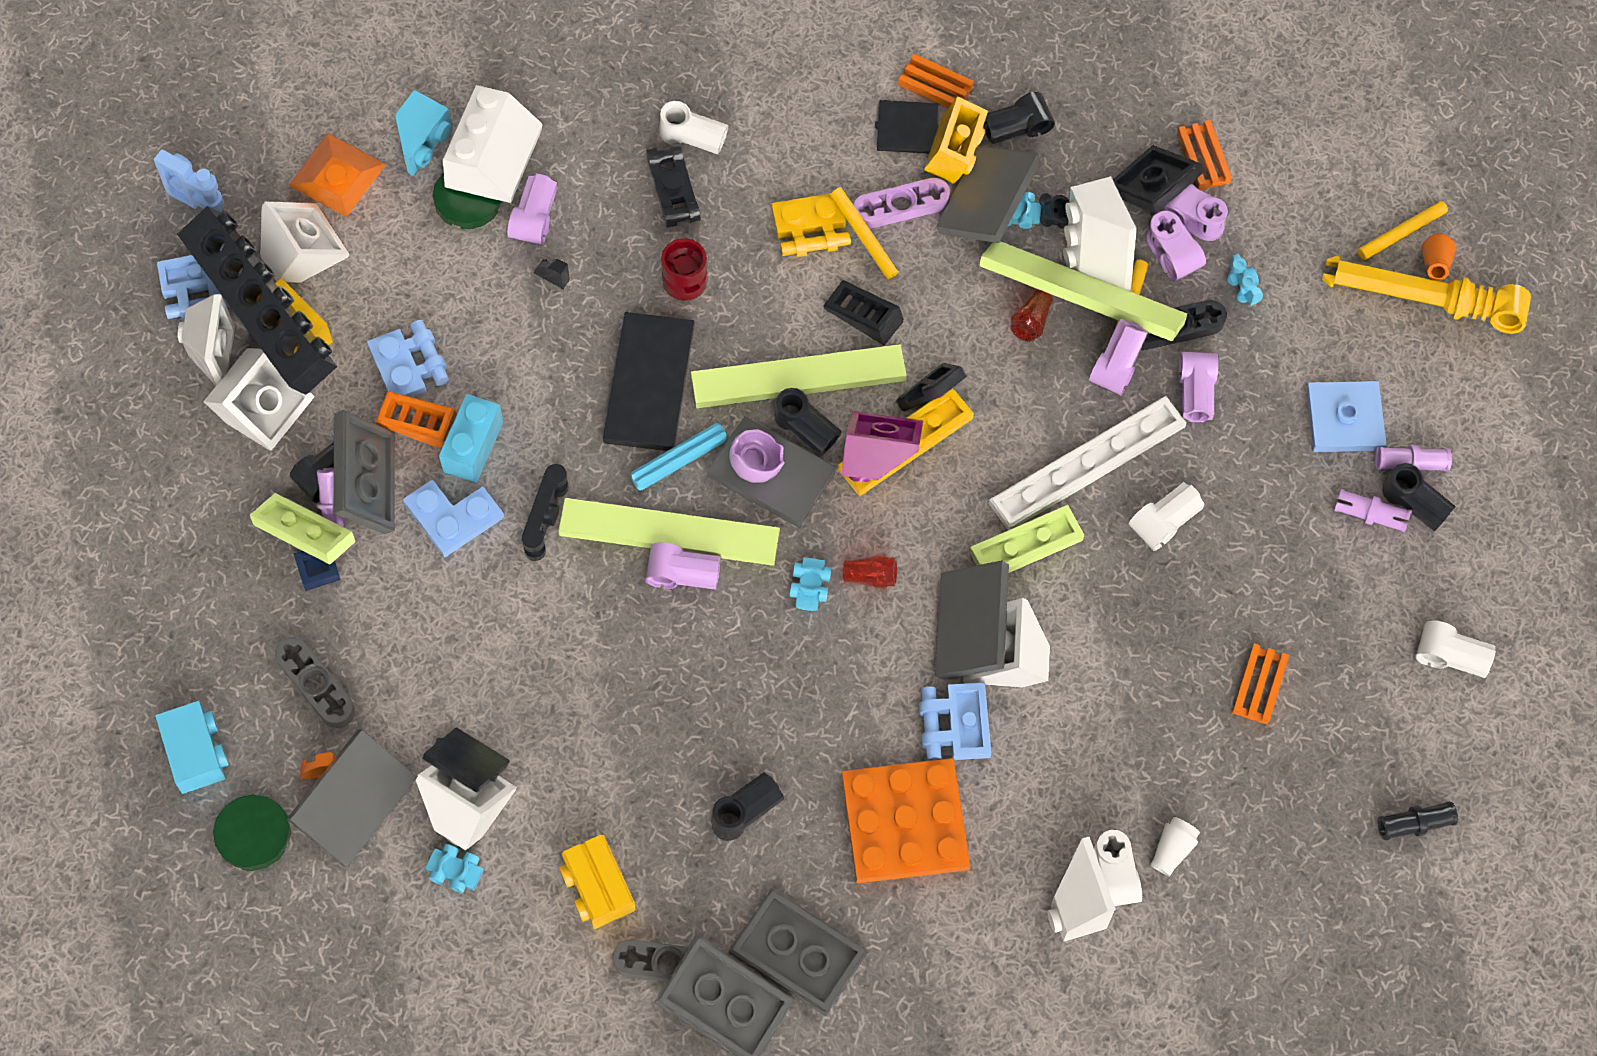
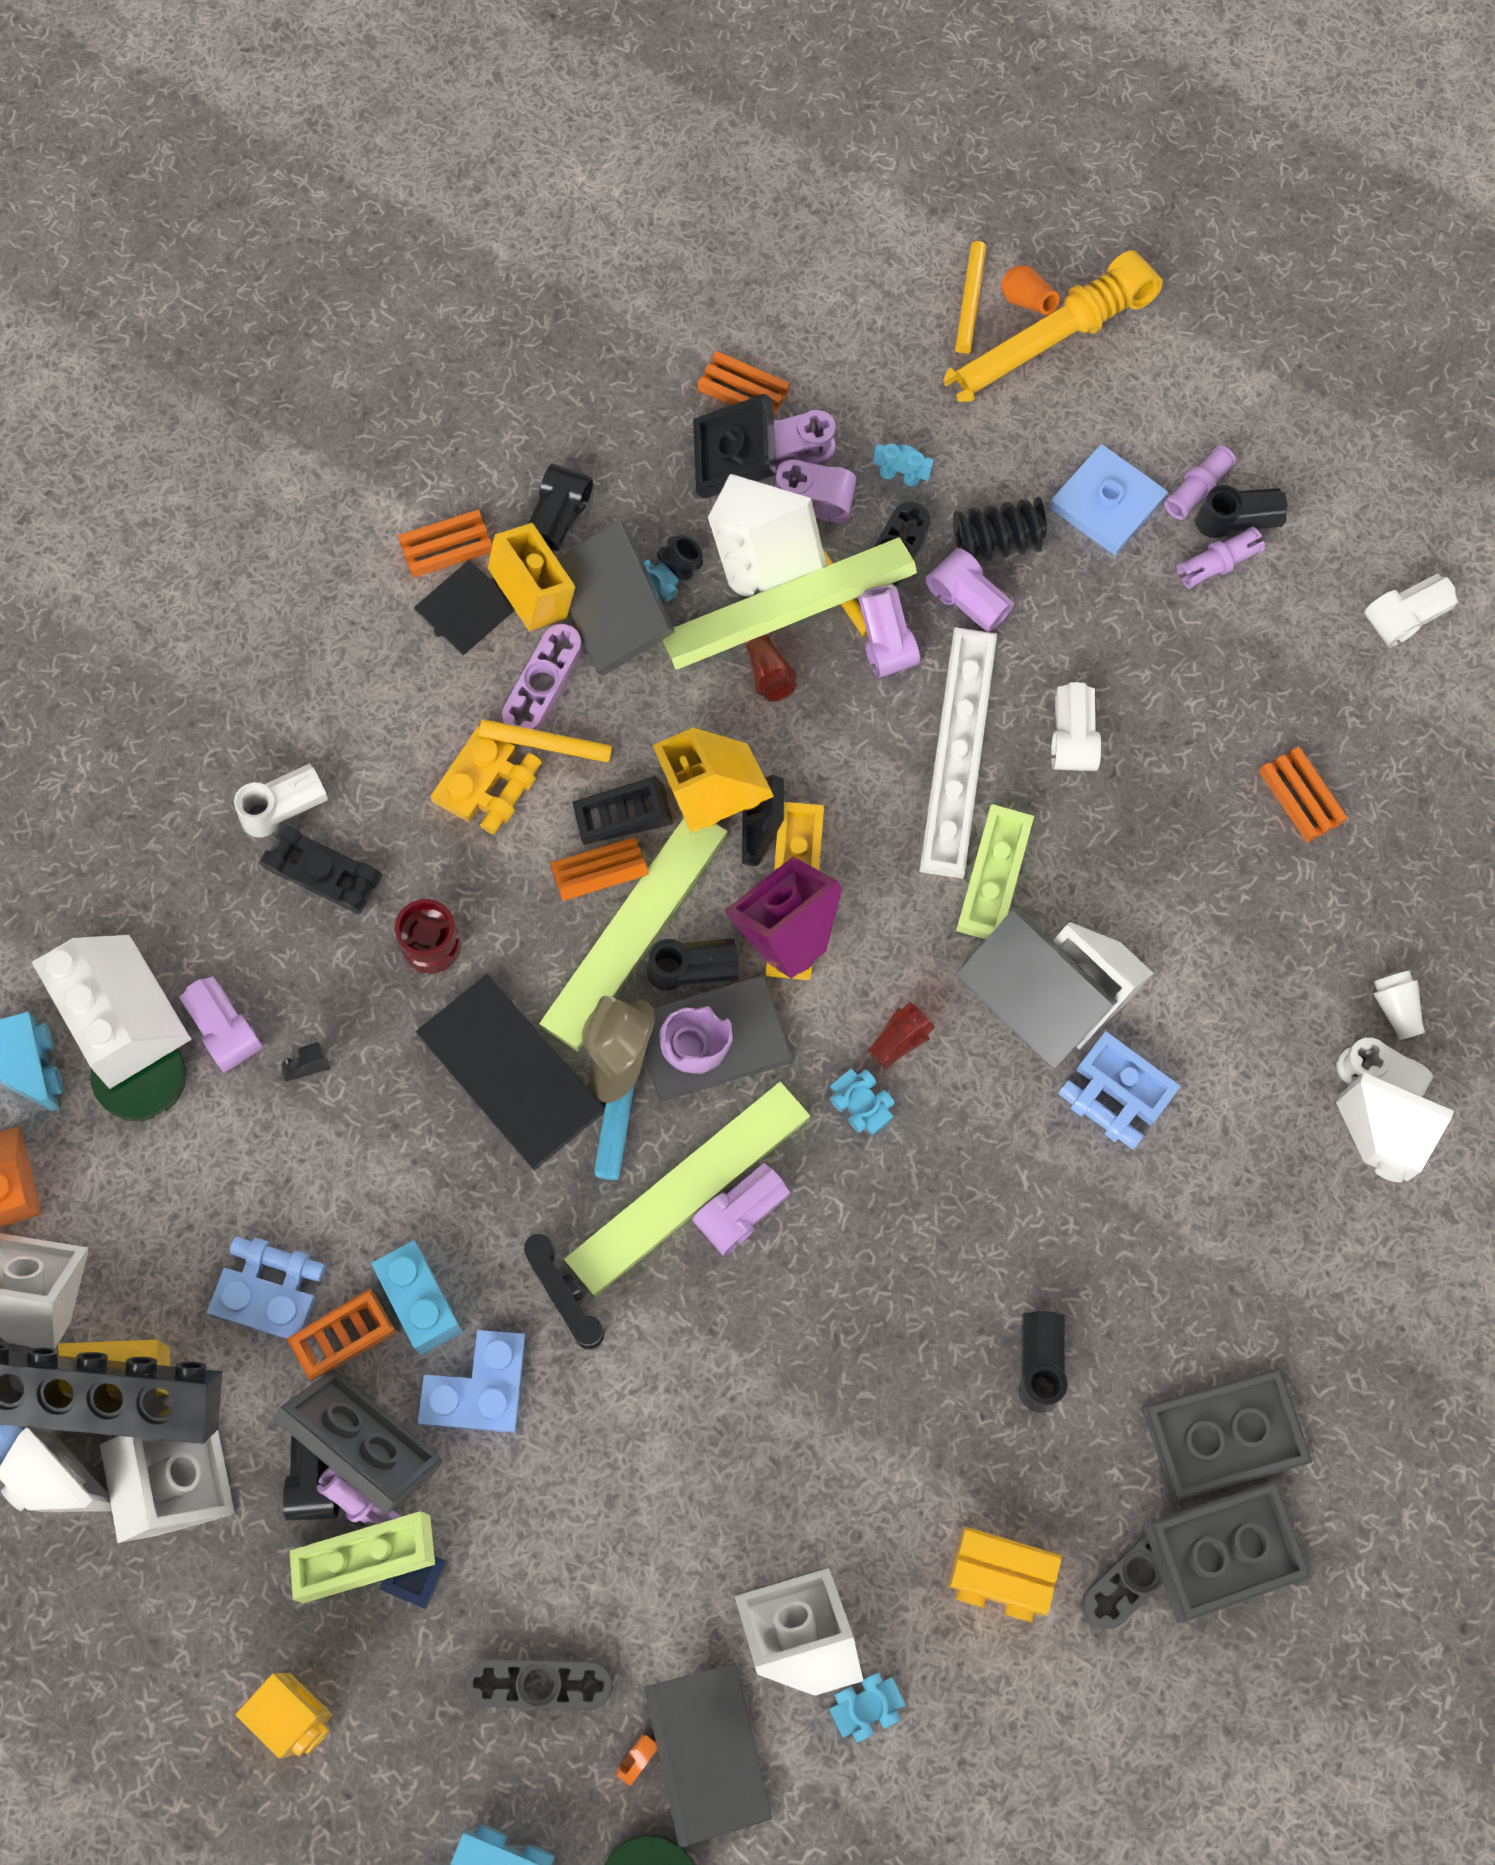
camera: 50 degrees left, 5 degrees up
black piece [422,727,510,793] -> none
orange plate [842,758,970,883] -> none
none -> yellow brick [235,1673,333,1759]
none -> orange tile [550,837,649,901]
none -> dark tan piece [582,996,655,1103]
none -> yellow slope [652,727,774,833]
none -> black piece [953,497,1047,561]

